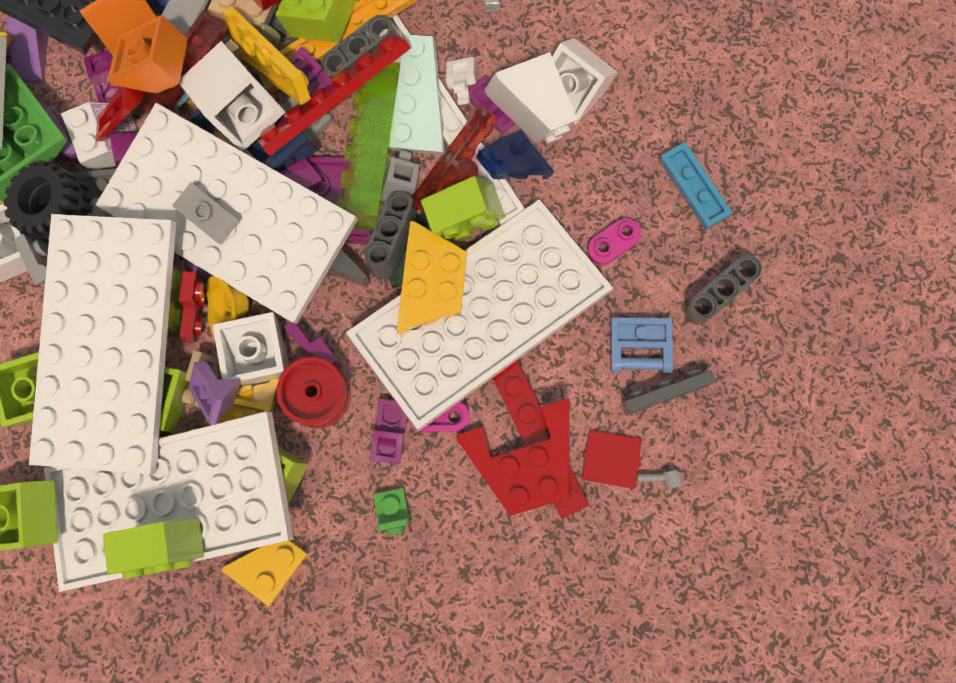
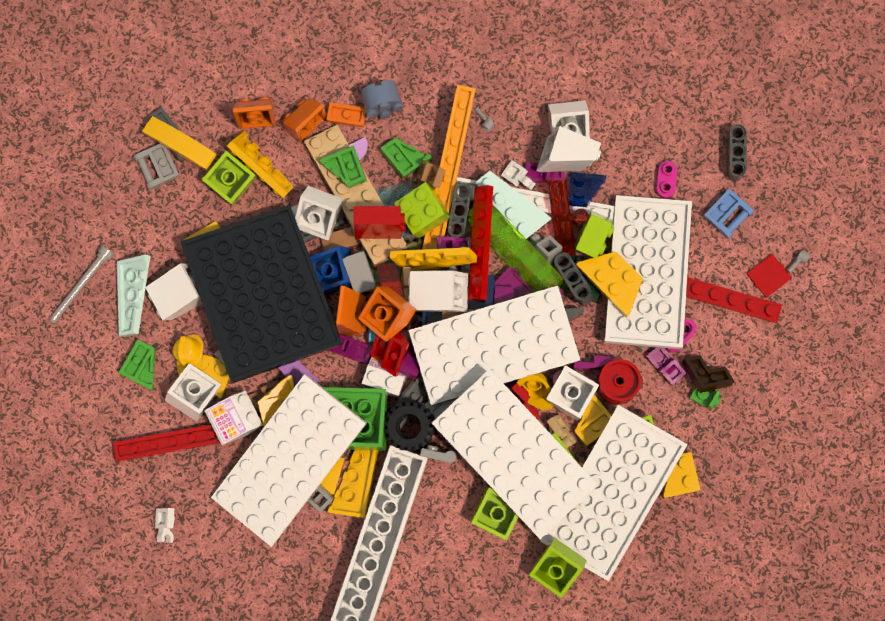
camera: 55 degrees left, 0 degrees up
lime brick [103,518,204,579] -> none
light grey plate [172,182,240,245] -> none
medium lavender slope [189,361,241,425] -> none
red wing [456,398,571,516] -> none
dark grey plate [622,369,716,416] -> none
dark azure plate [659,142,733,231] -> none
none -> dark brown plate [682,355,735,393]

